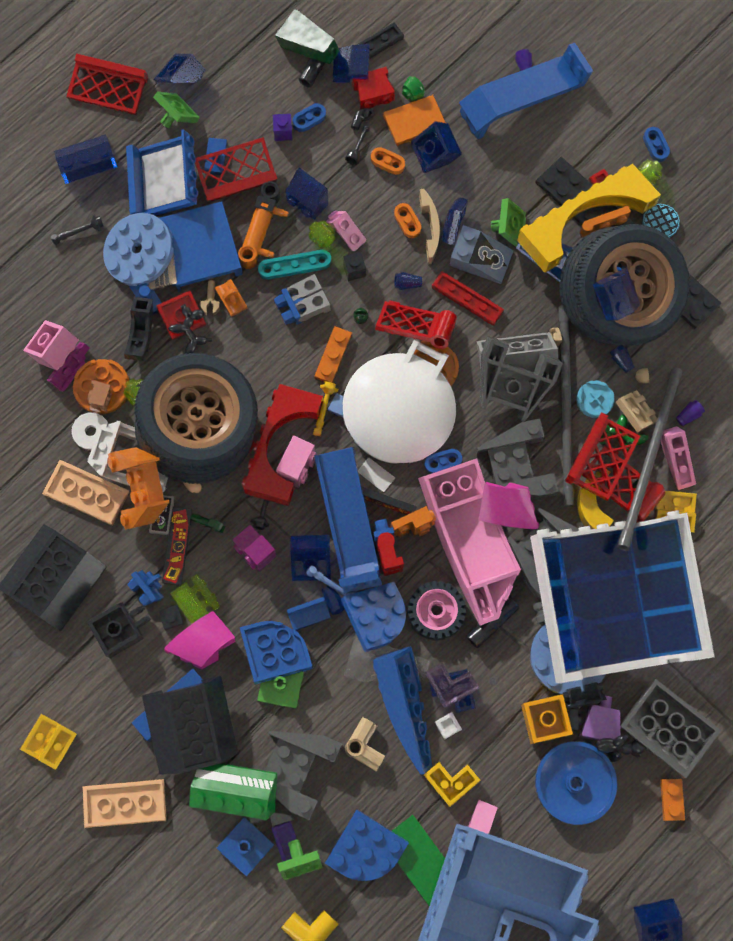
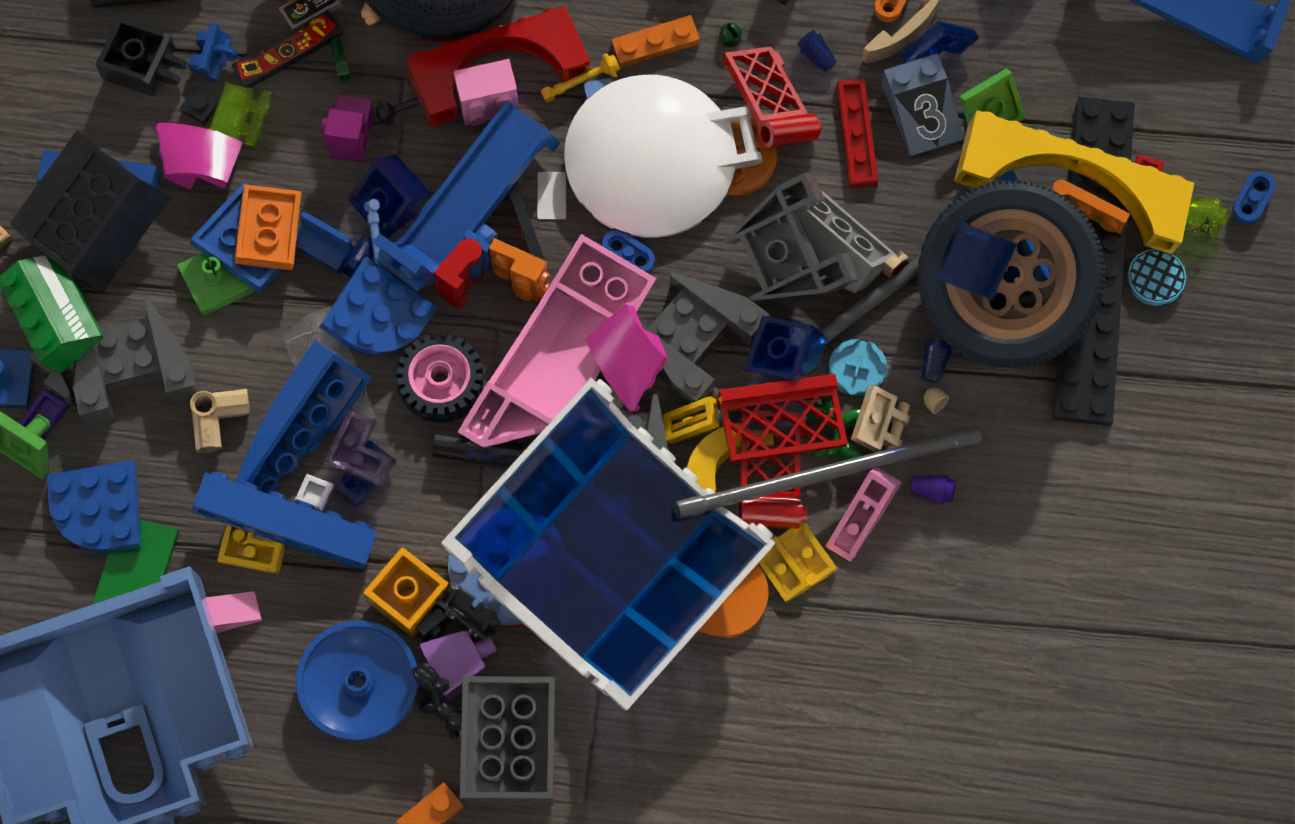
camera: 55 degrees right, 5 degrees down
none -> blue brick [192,472,377,571]
none -> orange tile [235,184,301,271]
none -> yellow tile [662,396,719,444]
none -> clear blue slope [744,316,827,382]

